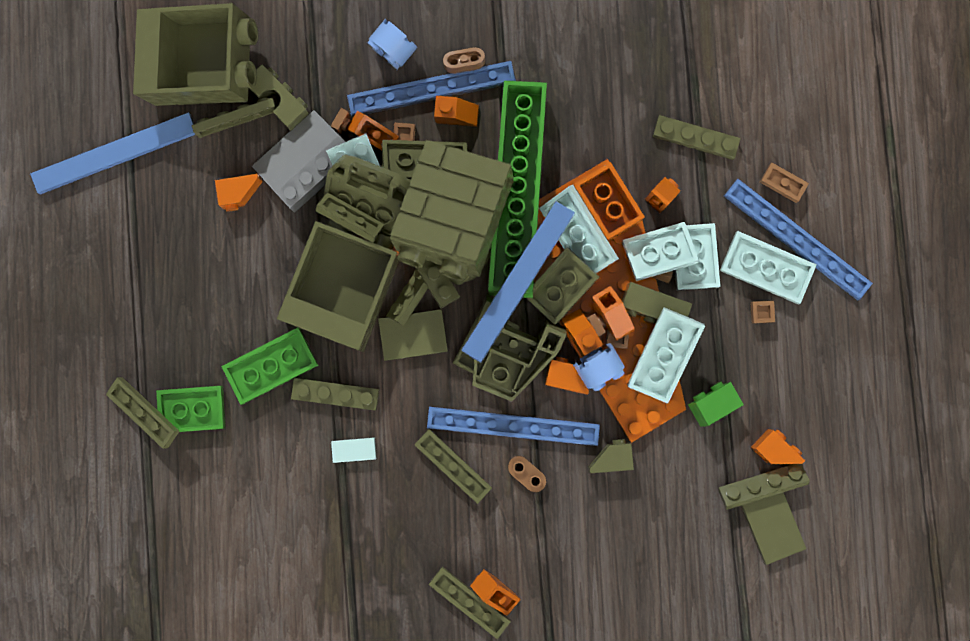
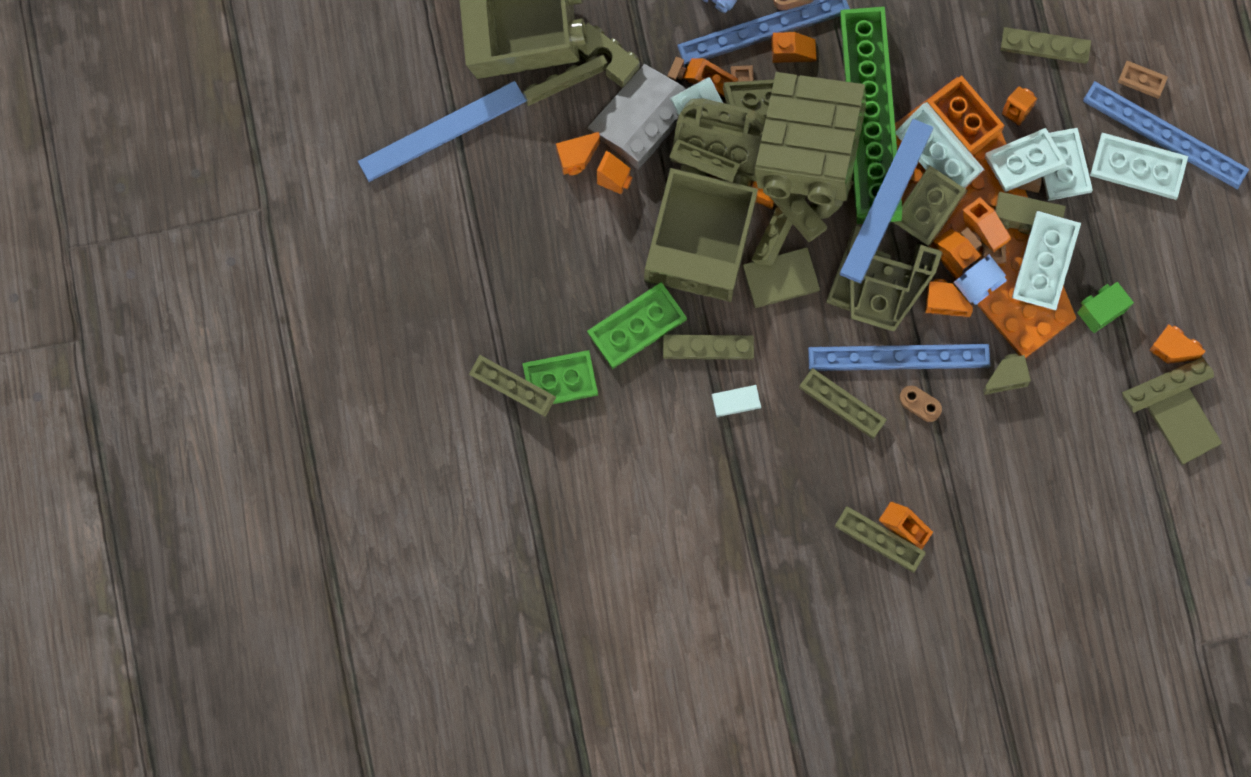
camera: 10 degrees left, 10 degrees down
medium nougat plate [750,301,775,324] -> none
none -> orange slope [597,151,633,194]

